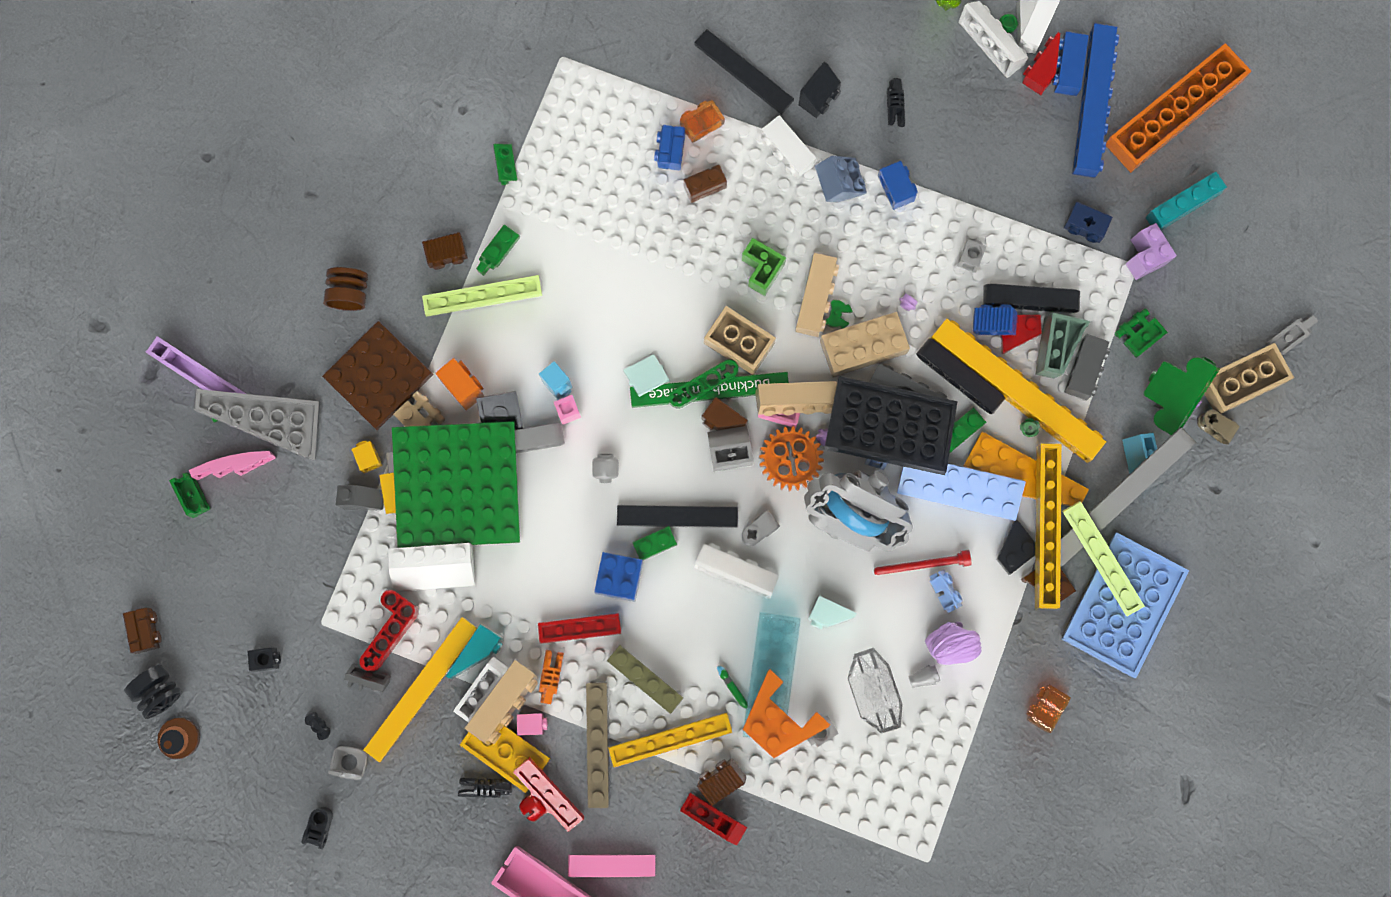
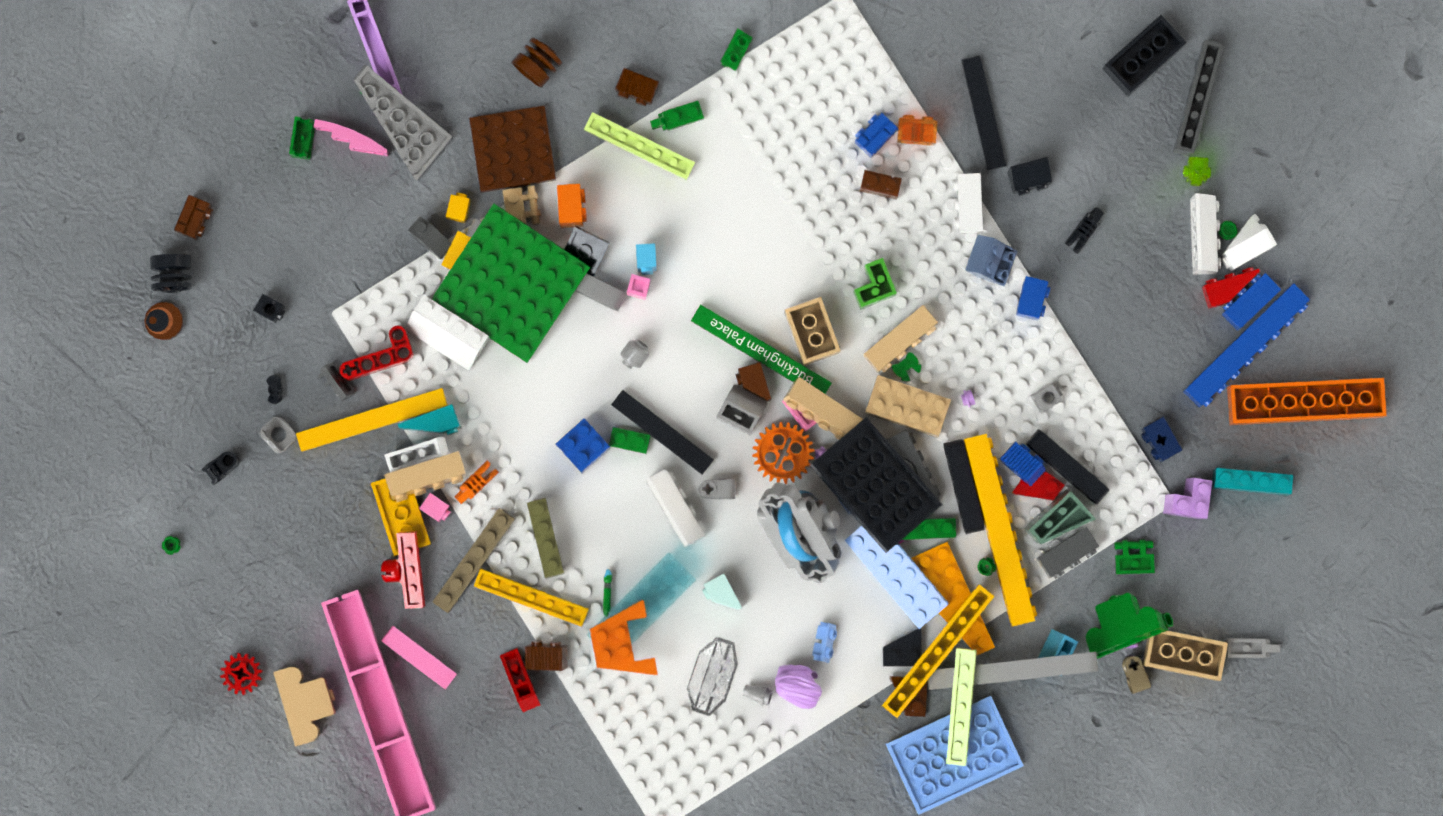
camera: 30 degrees right, 5 degrees up
black hinge [458,778,512,798] -> none
red plate [538,613,621,644] -> none
light aqua piece [623,354,669,397] -> none
green beam [669,360,738,409] -> none
light grey brick [807,716,839,747] -> none
red piece [874,550,972,575] -> none
clear orange brick [1026,684,1071,733] -> none

